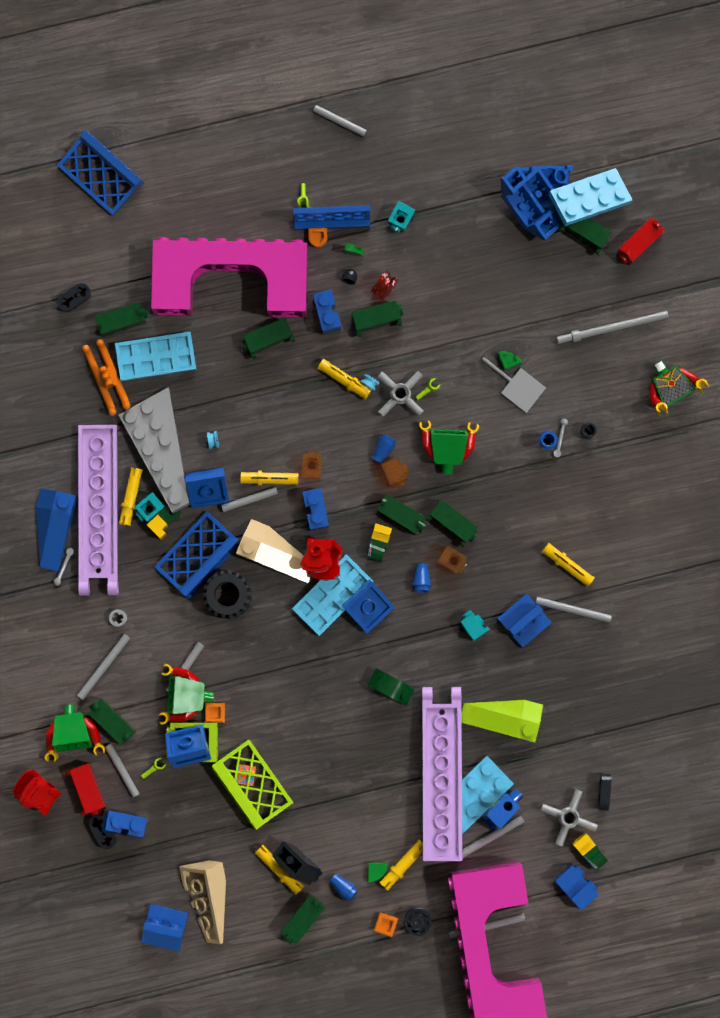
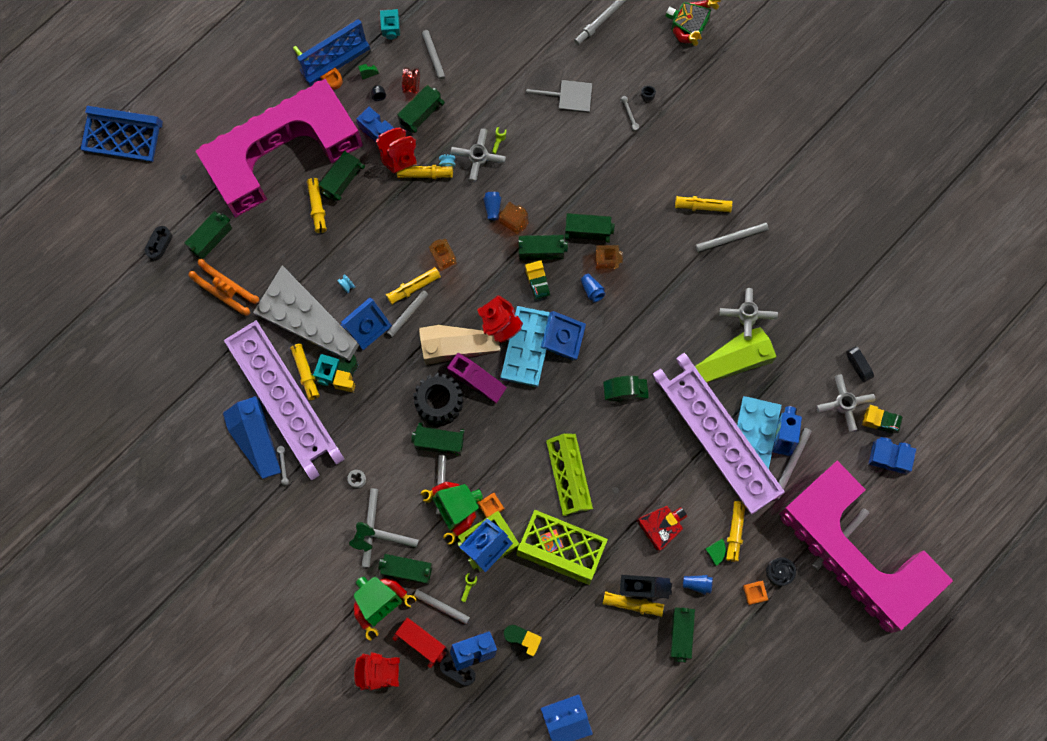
camera: 25 degrees left, 10 degrees down
medium azure plate [115,332,197,382] -> none
blue fence [155,511,240,599] -> none
tan wedge [179,861,226,944] -> none
blue brick [302,488,329,531] -> none
green torso [419,421,479,474] -> none
teal brick [460,610,490,641] -> none
green tile [497,351,522,371] -> none
blue bracket [497,593,552,648] -> none
blue cone [539,431,558,450] -> none
none -> yellow pin [307,178,327,233]
none -> dark green piece [349,522,376,552]
none -> light grey bar [371,529,418,547]
none -> red piece [376,127,417,173]
none -> dark green brick [411,423,465,456]
none -> light grey bar [422,30,445,80]
none -> magenta slope [447,353,507,404]
none -> leg [504,625,542,657]
none -> lime fence [546,434,593,516]
none -> torso [637,506,687,553]
none -> light grey bar [719,288,778,340]

